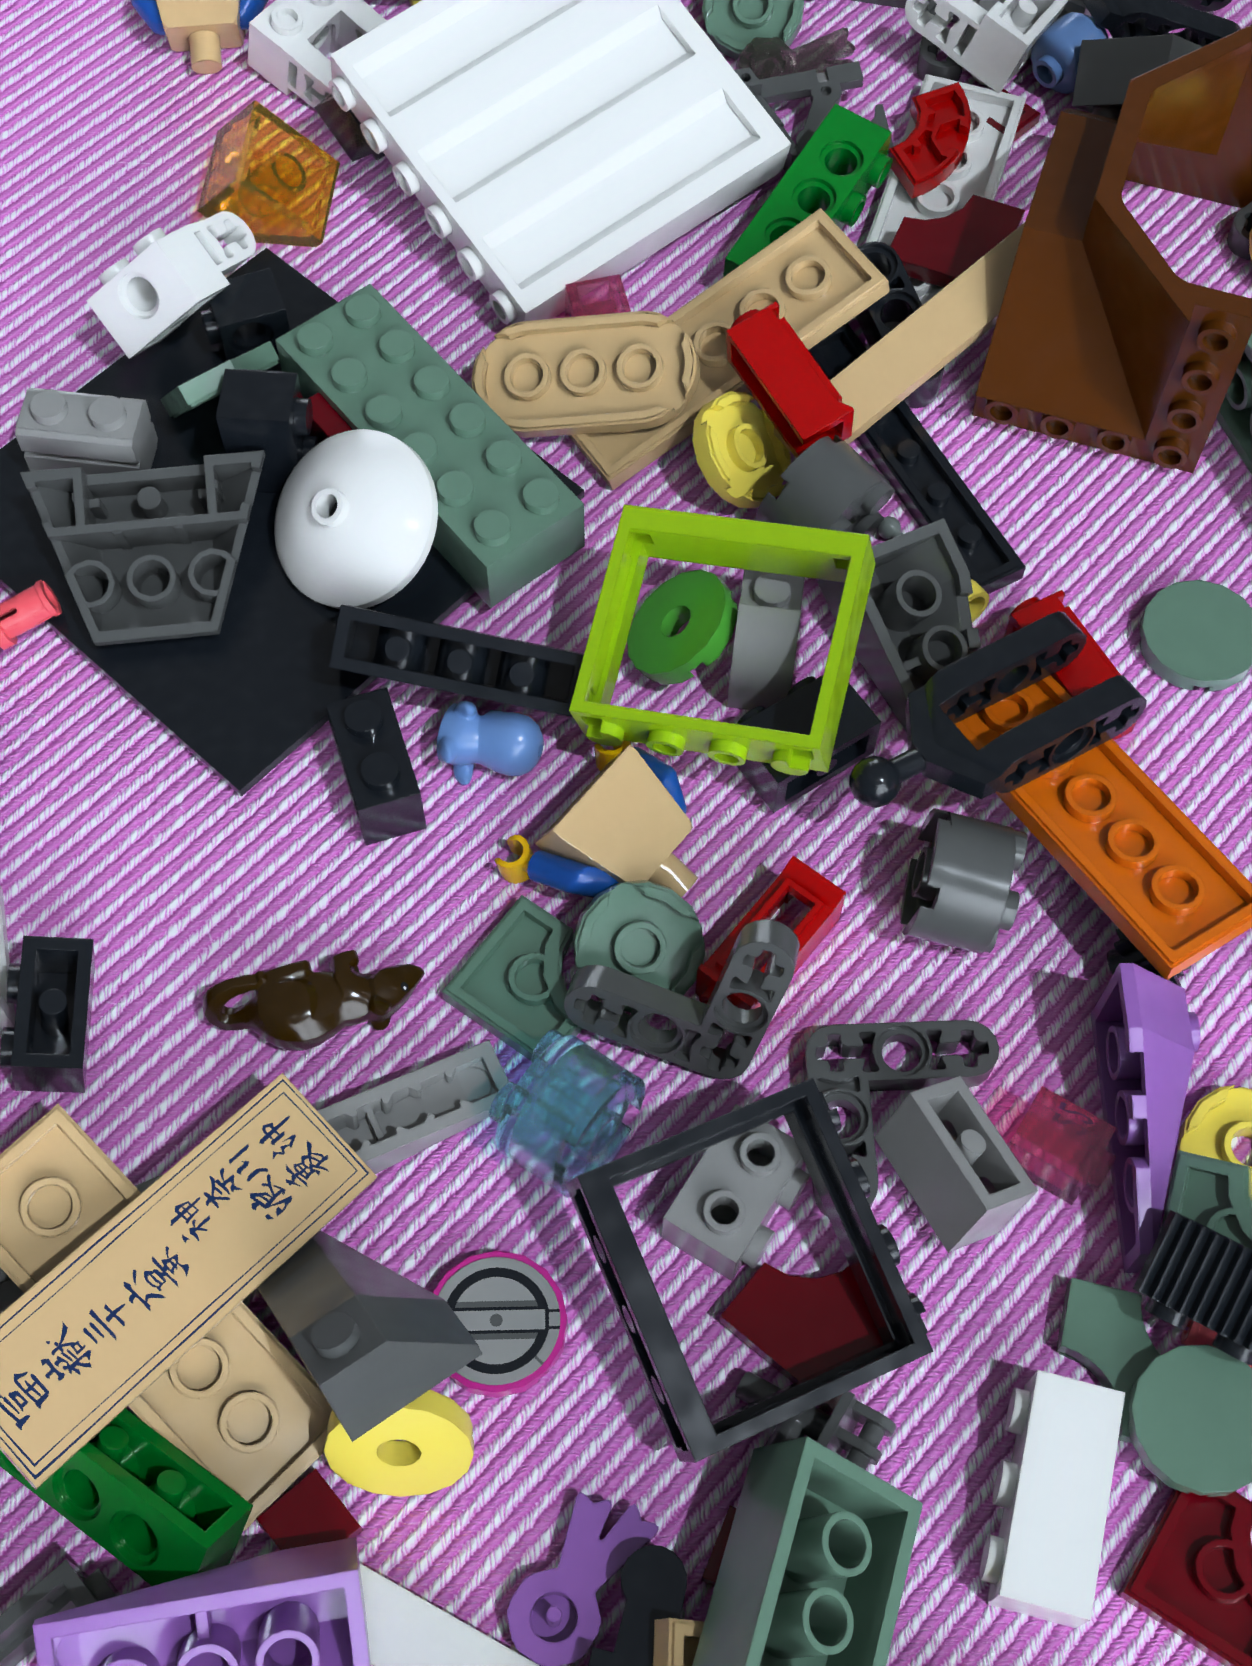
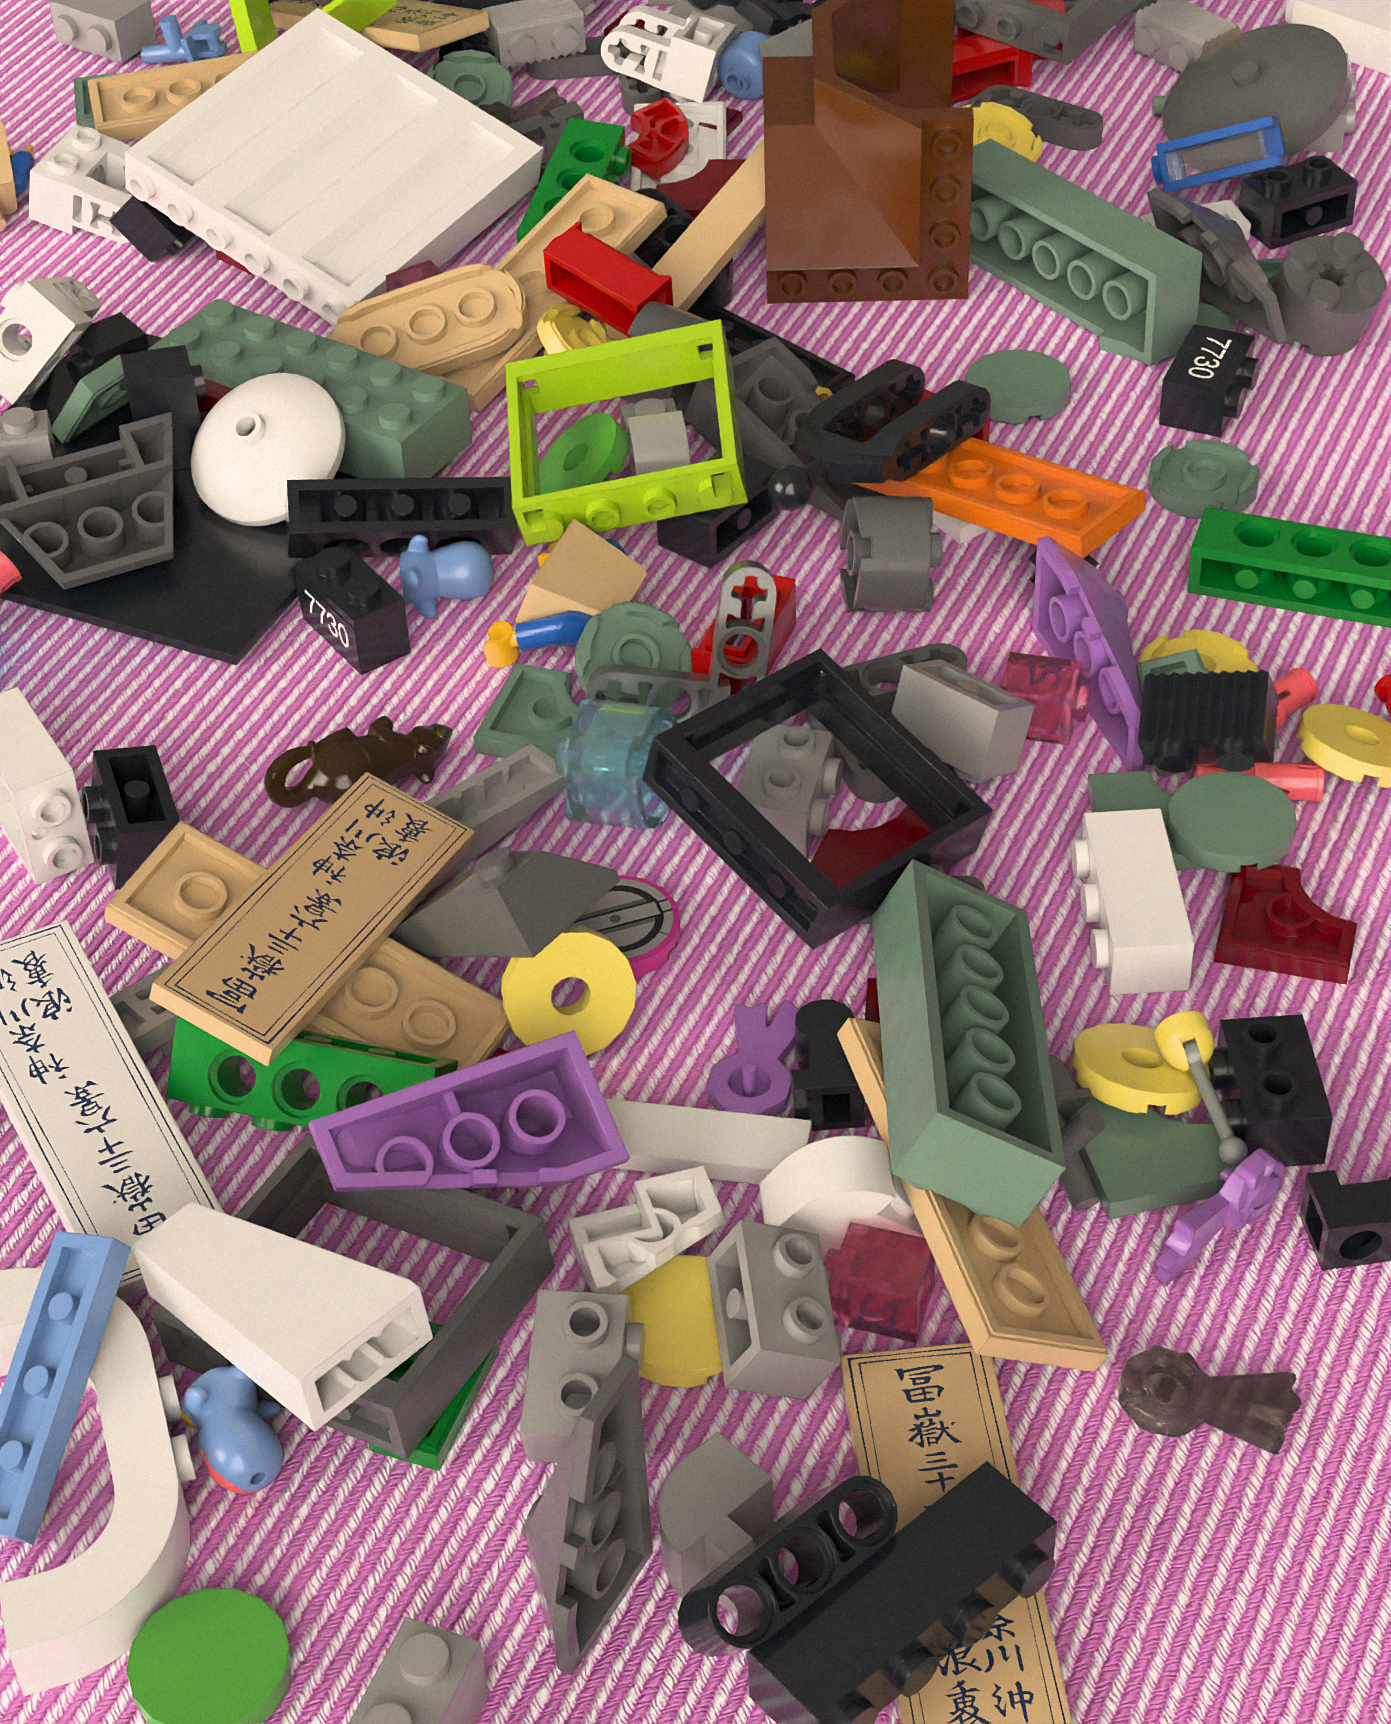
camera: 15 degrees left, 20 degrees down
clear yellow slope [197,100,340,247] -> none

